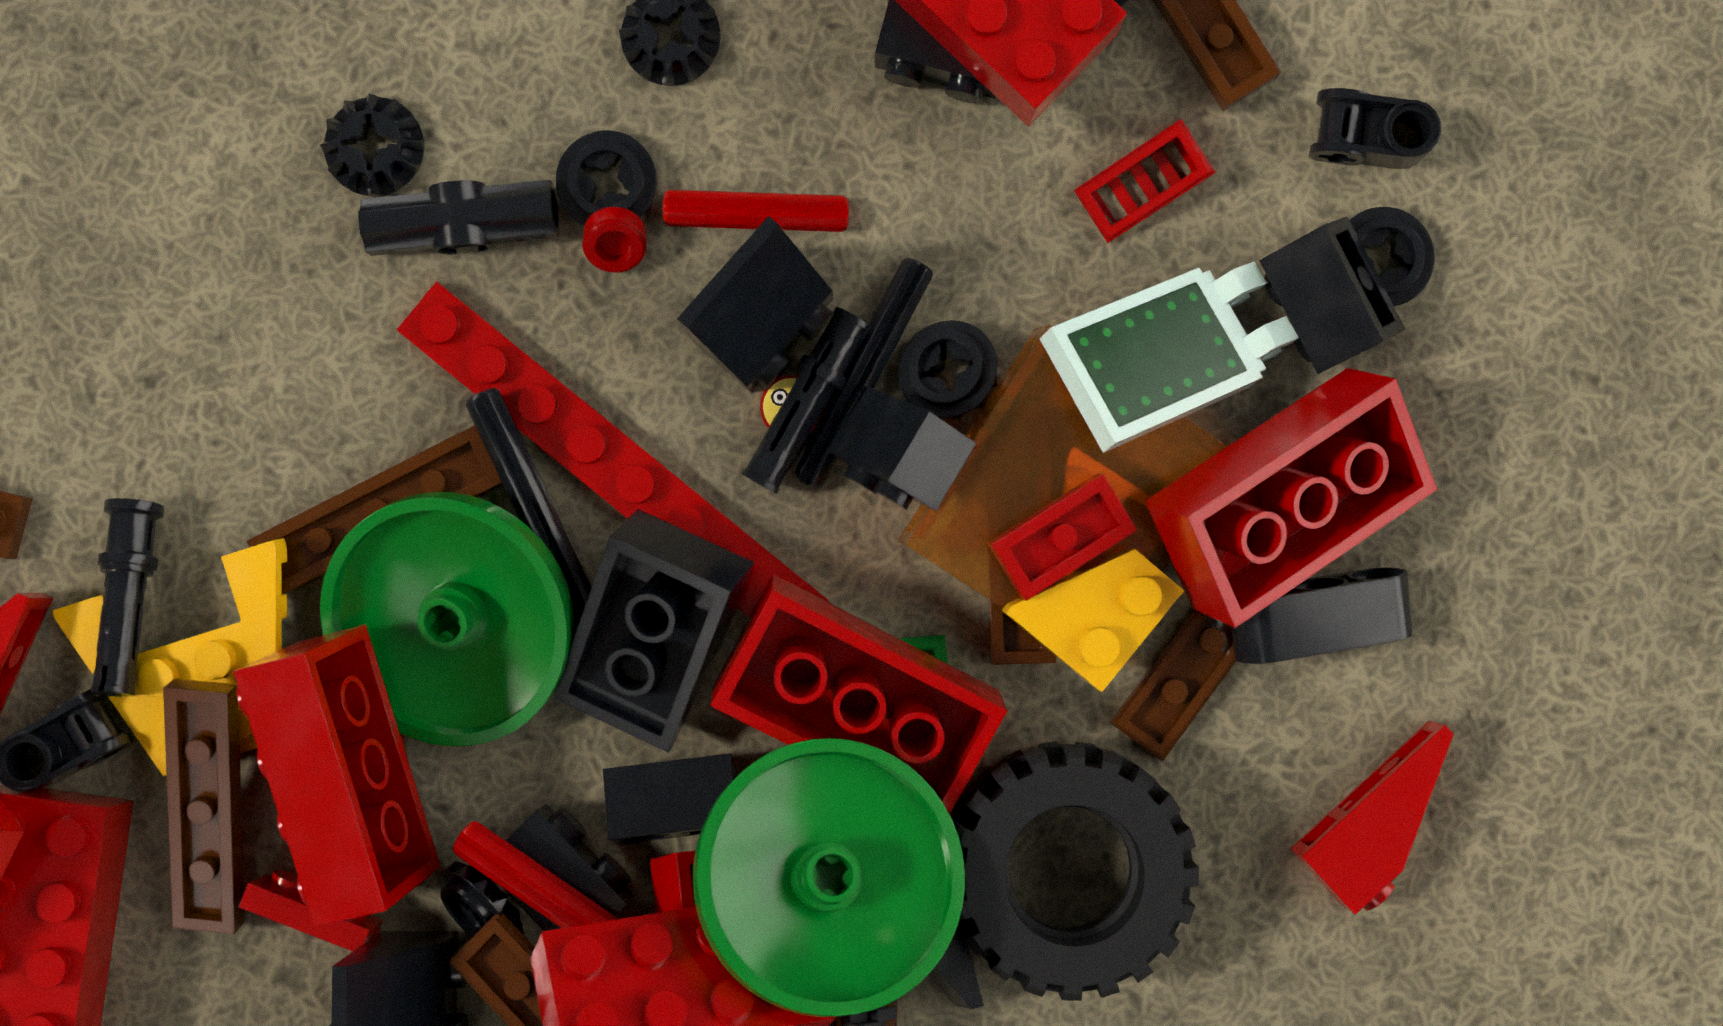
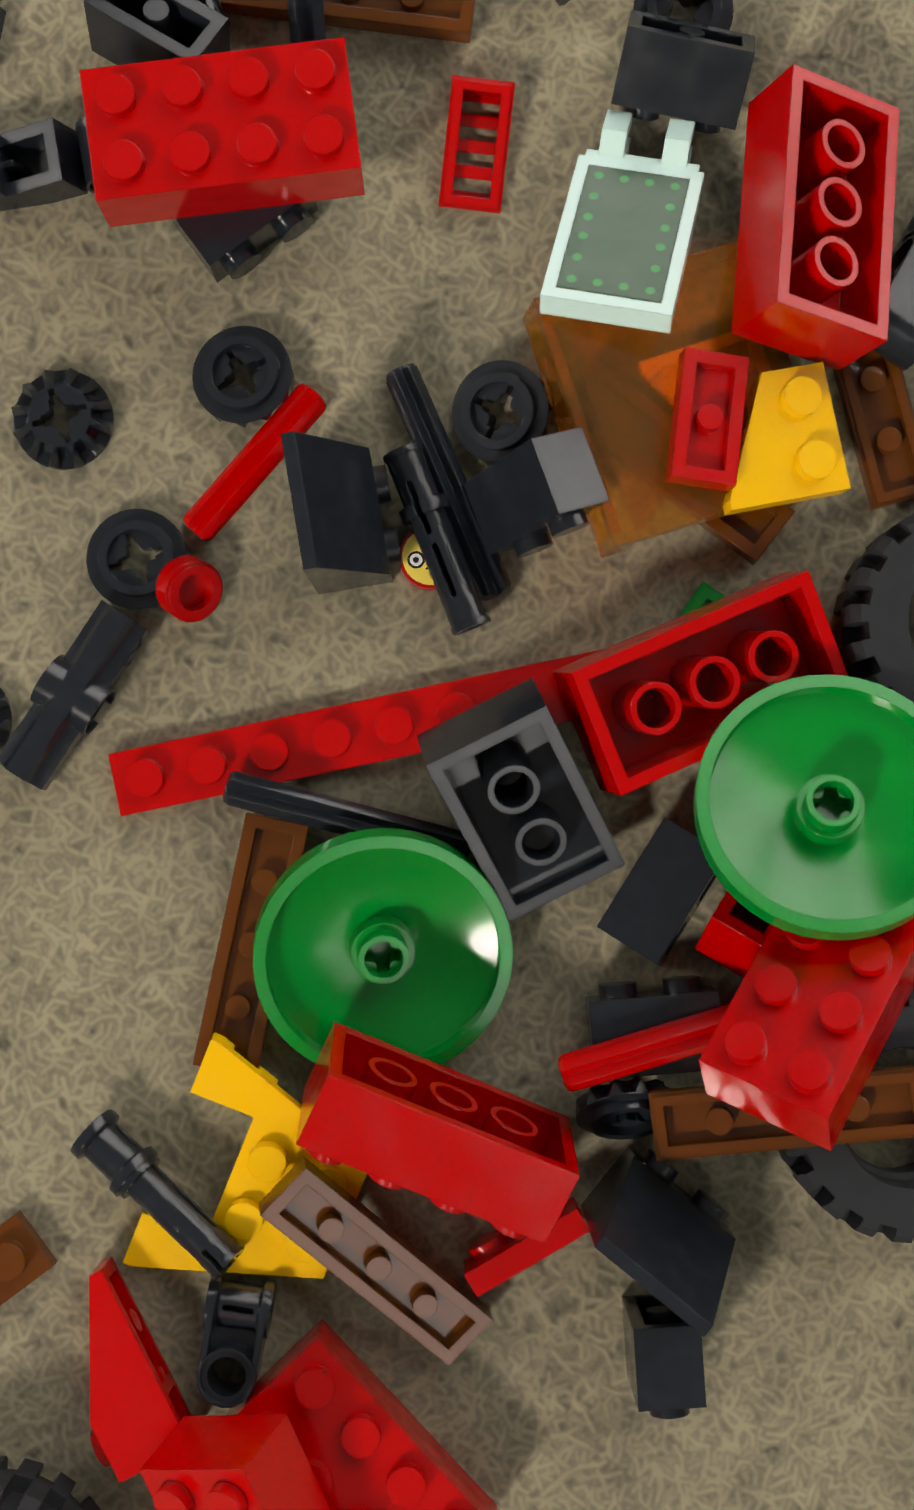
camera: 55 degrees left, 0 degrees up
none -> black gear [192,326,295,428]

